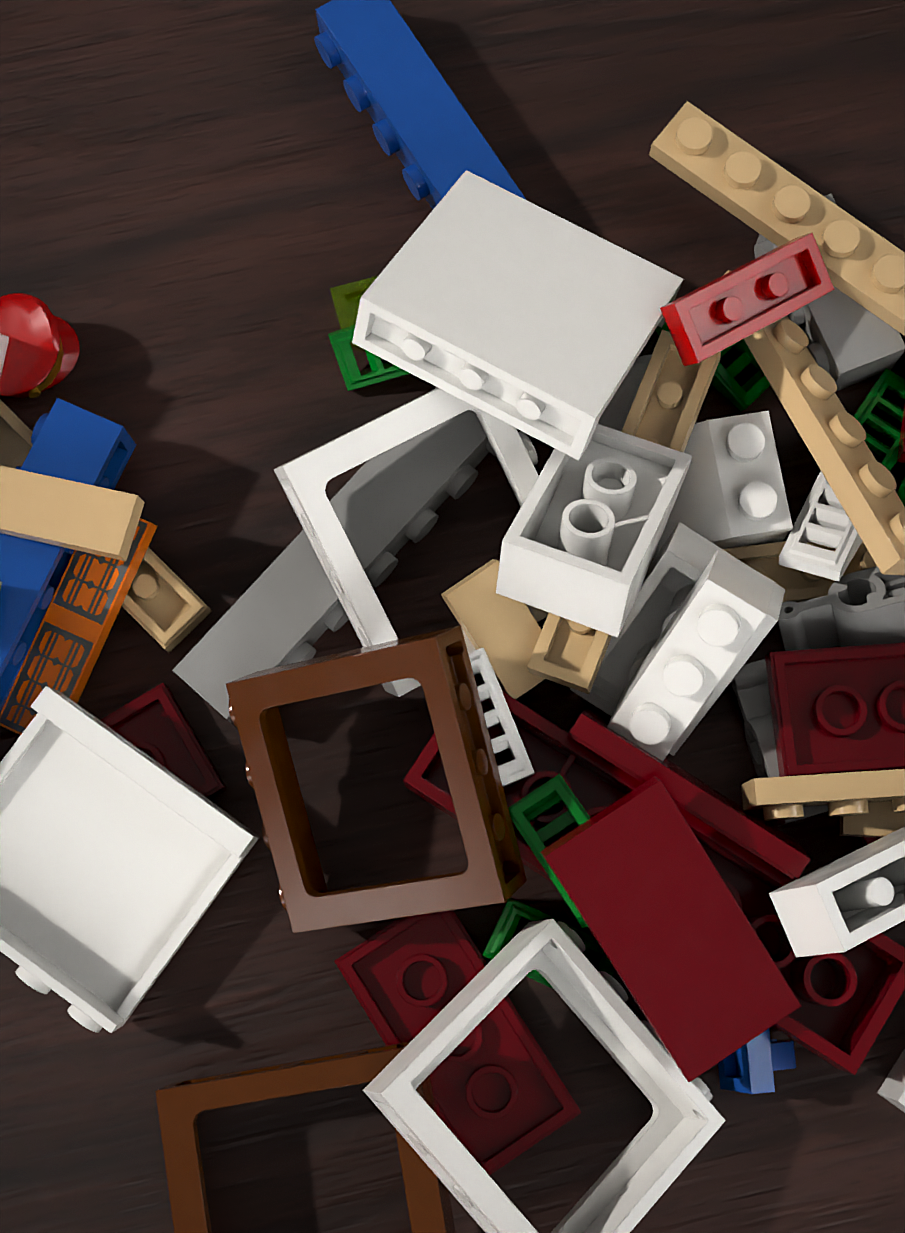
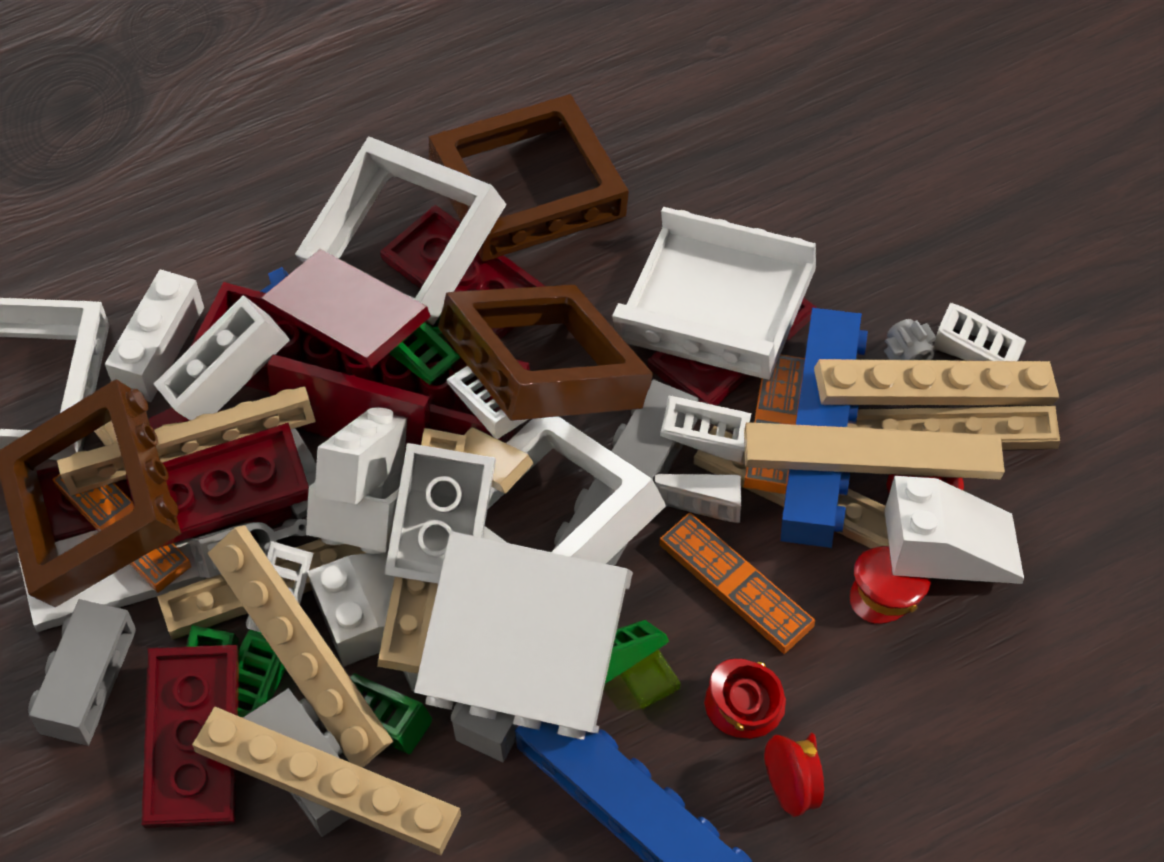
camera: 165 degrees right, 20 degrees down
plate [660,233,835,366] -> none
none -> white slope [655,474,741,523]
none -> white slope [660,395,751,462]
none -> orange tile [660,512,815,654]
none -> red piece [704,659,786,739]
none -> red piece [764,732,824,817]

